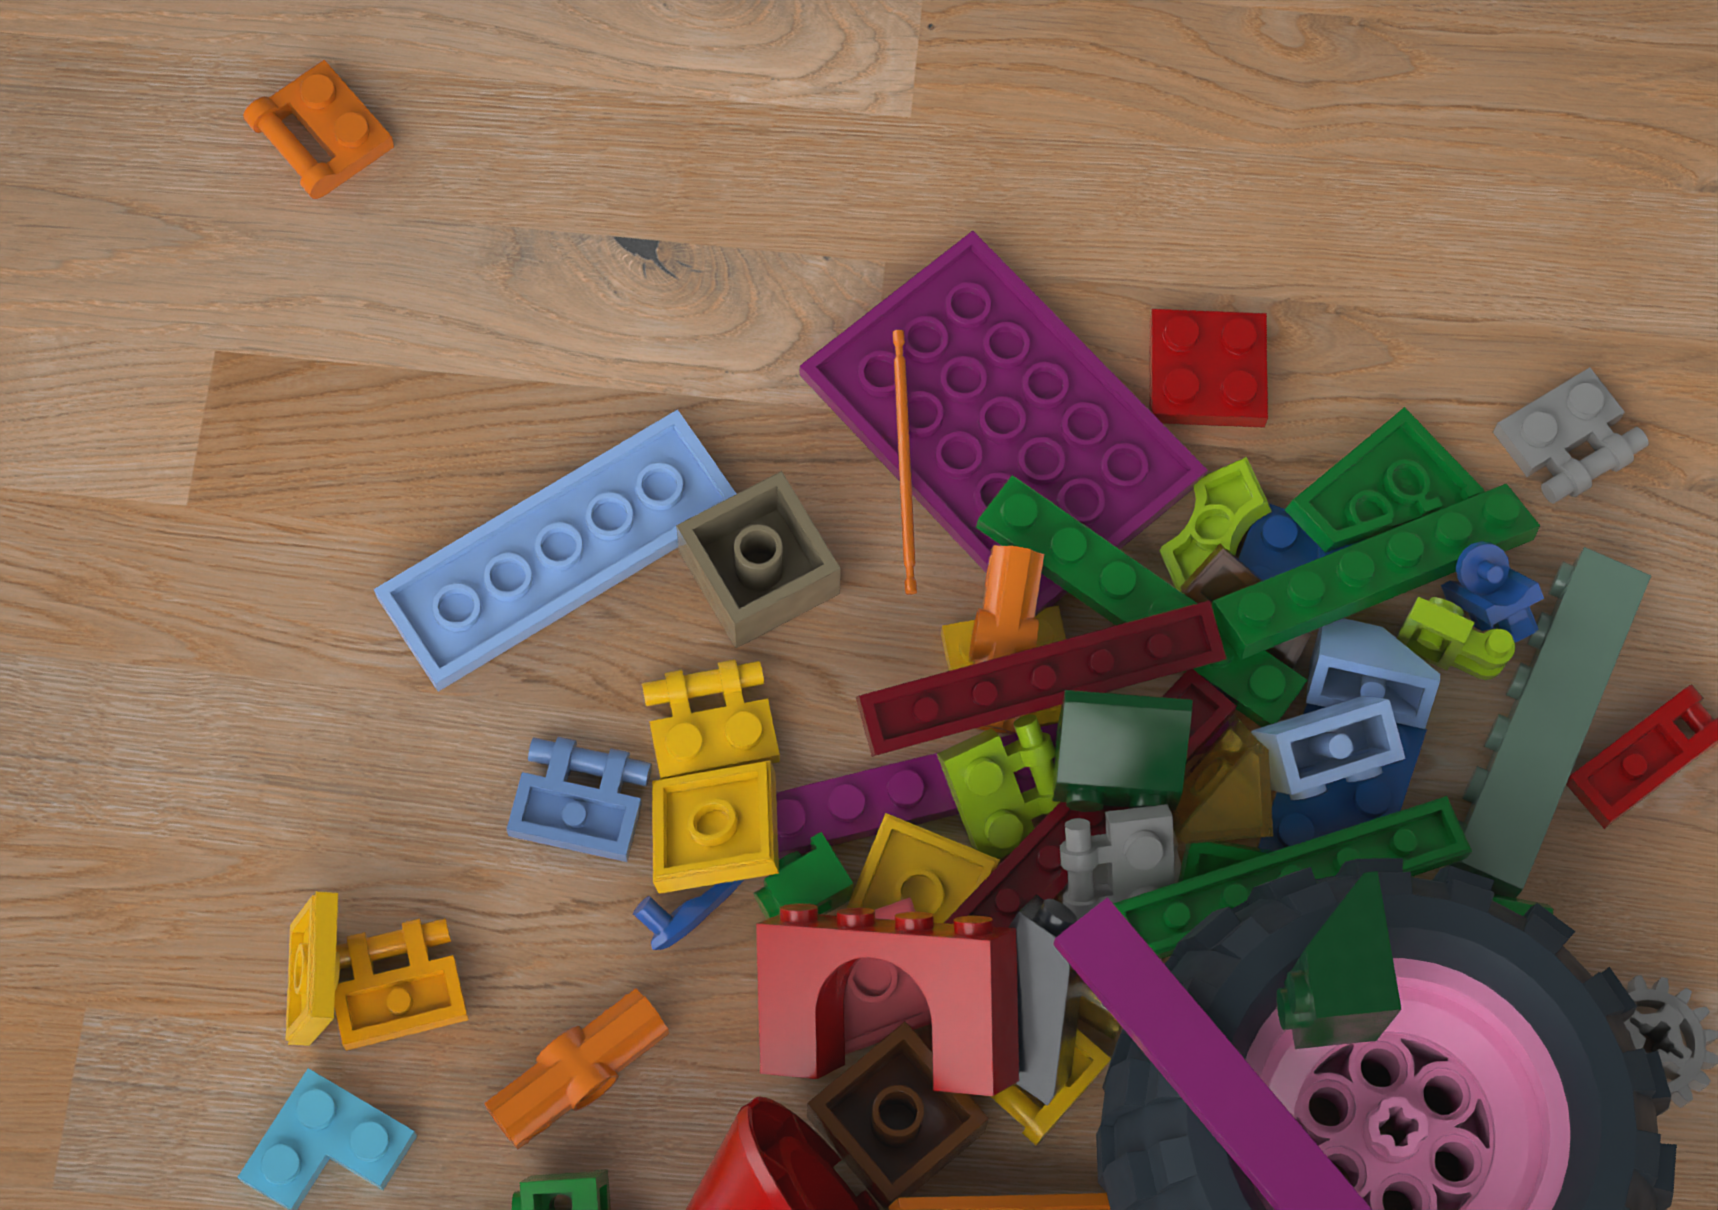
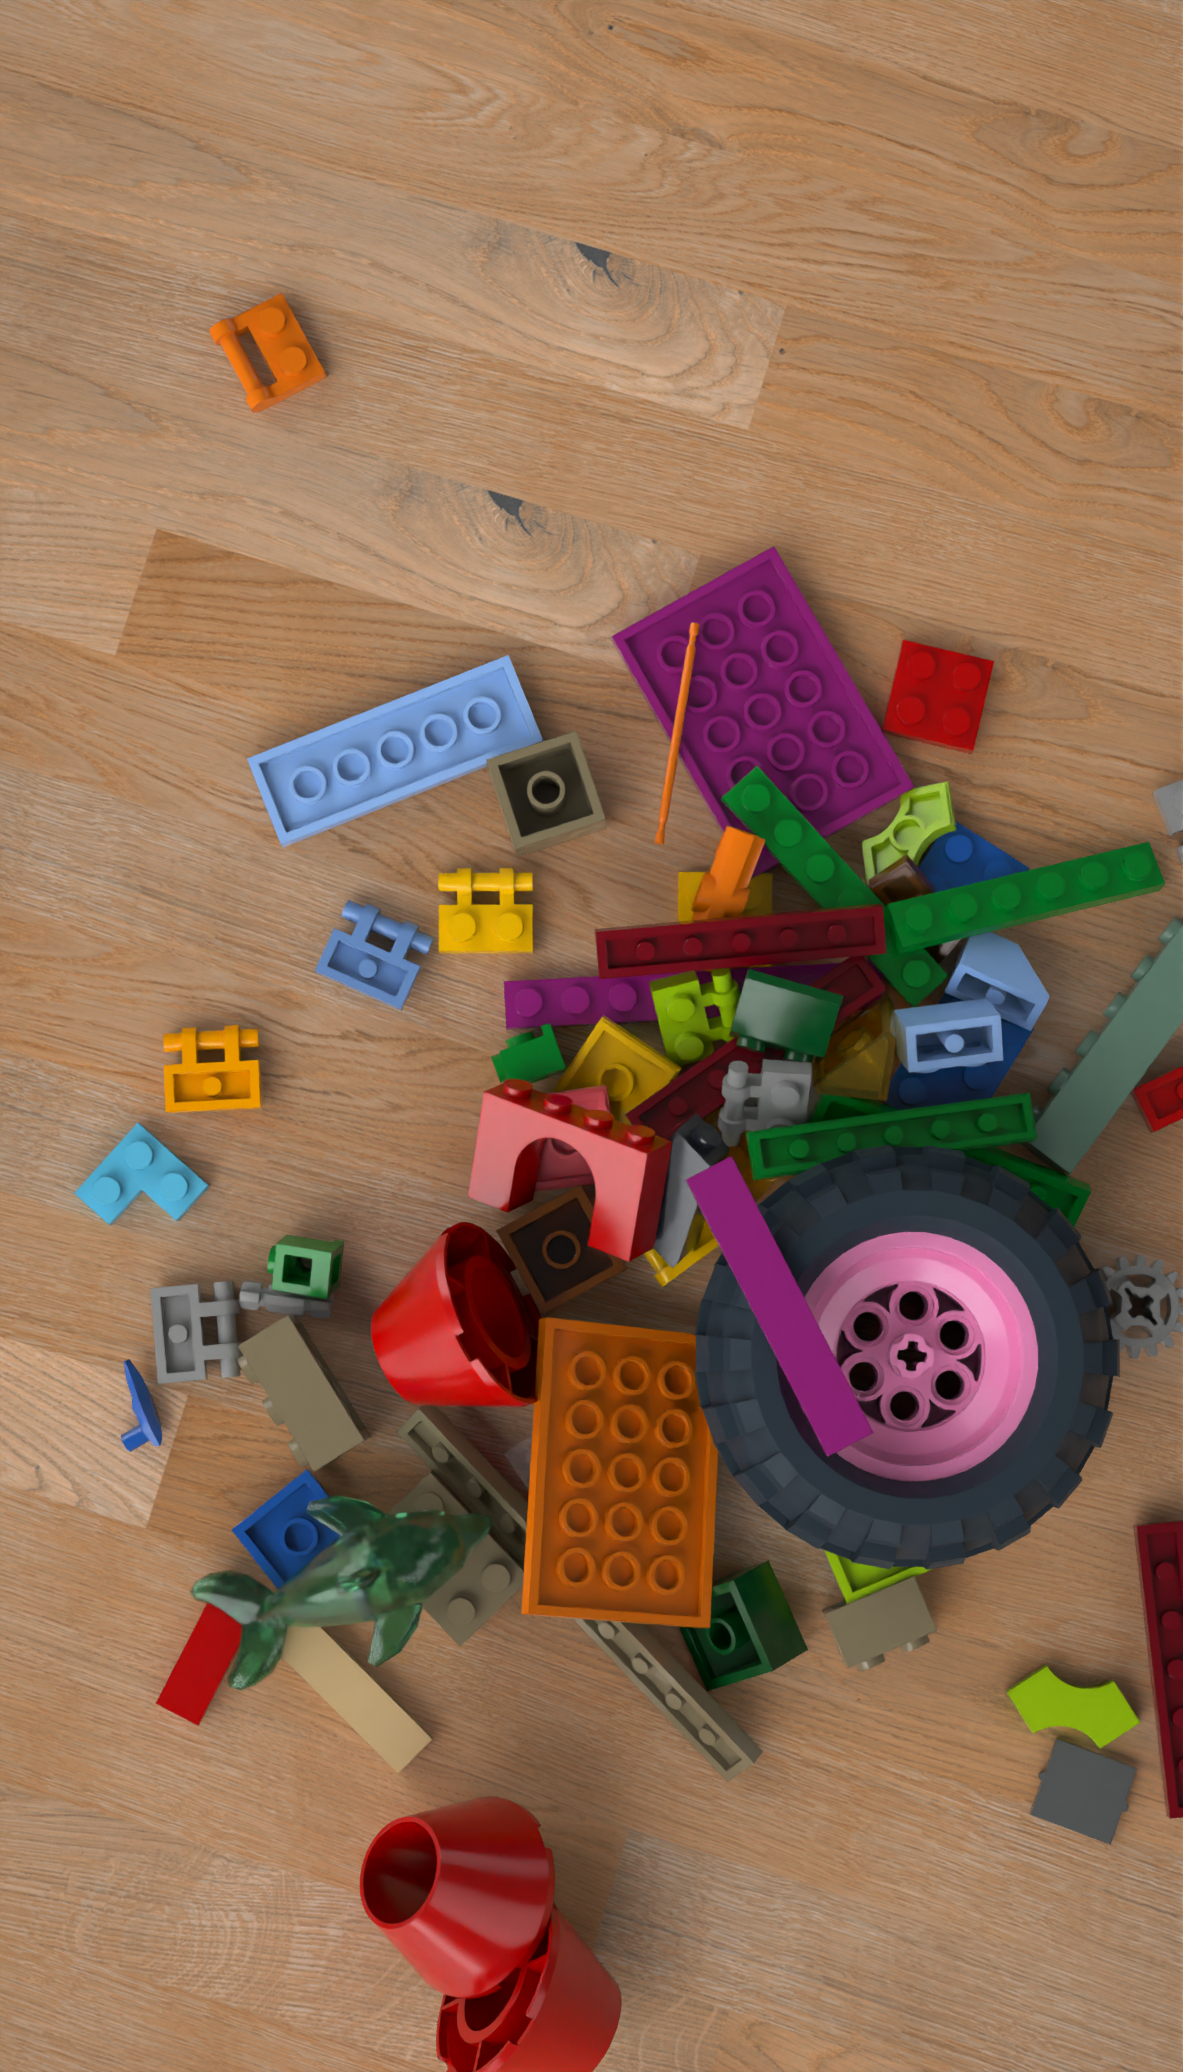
camera: 15 degrees right, 15 degrees up
yellow plate [285,891,340,1046] -> none
orange piece [484,988,669,1150] -> none
blue bar [633,879,745,950] -> none
yellow plate [652,760,779,894] -> none
dark green slope [1277,871,1402,1049] -> none
green wing [1285,407,1485,553] -> none
lime plate [1396,596,1515,680] -> none
blue hips [1441,541,1544,643] -> none

